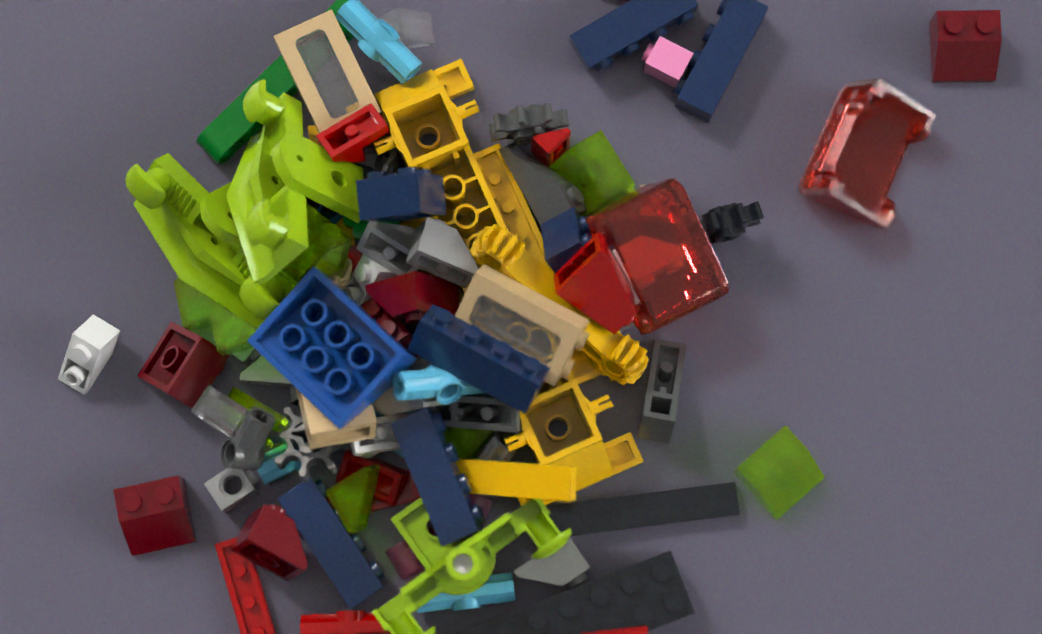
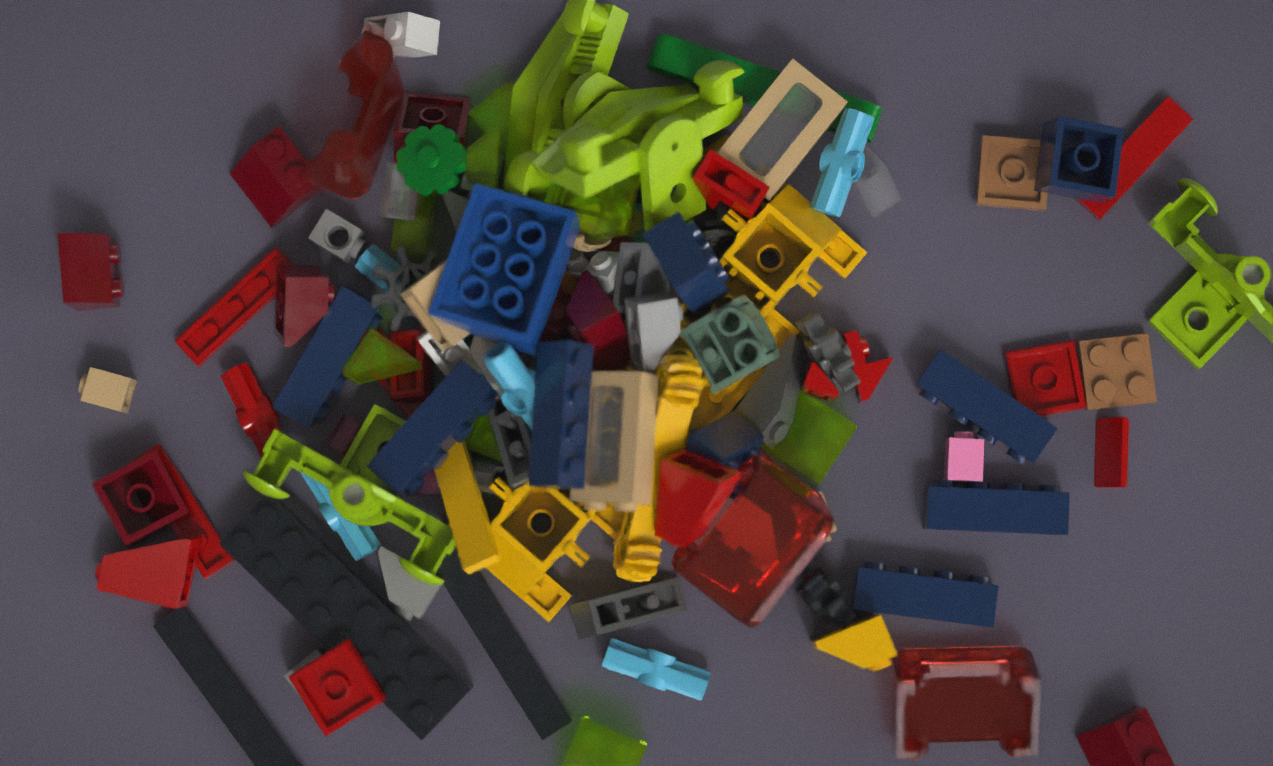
camera: 65 degrees right, 5 degrees up
dark grey piece [220,407,276,470] -> none
none -> clear red windscreen [298,30,404,199]
none -> green plant [396,124,468,196]
none -> medium azure piece [602,638,711,701]
none -> sand green slope [679,295,780,394]
none -> yellow slope [810,614,897,672]
none -> red slope [841,330,893,403]
none -> dark blue brick [850,561,999,628]

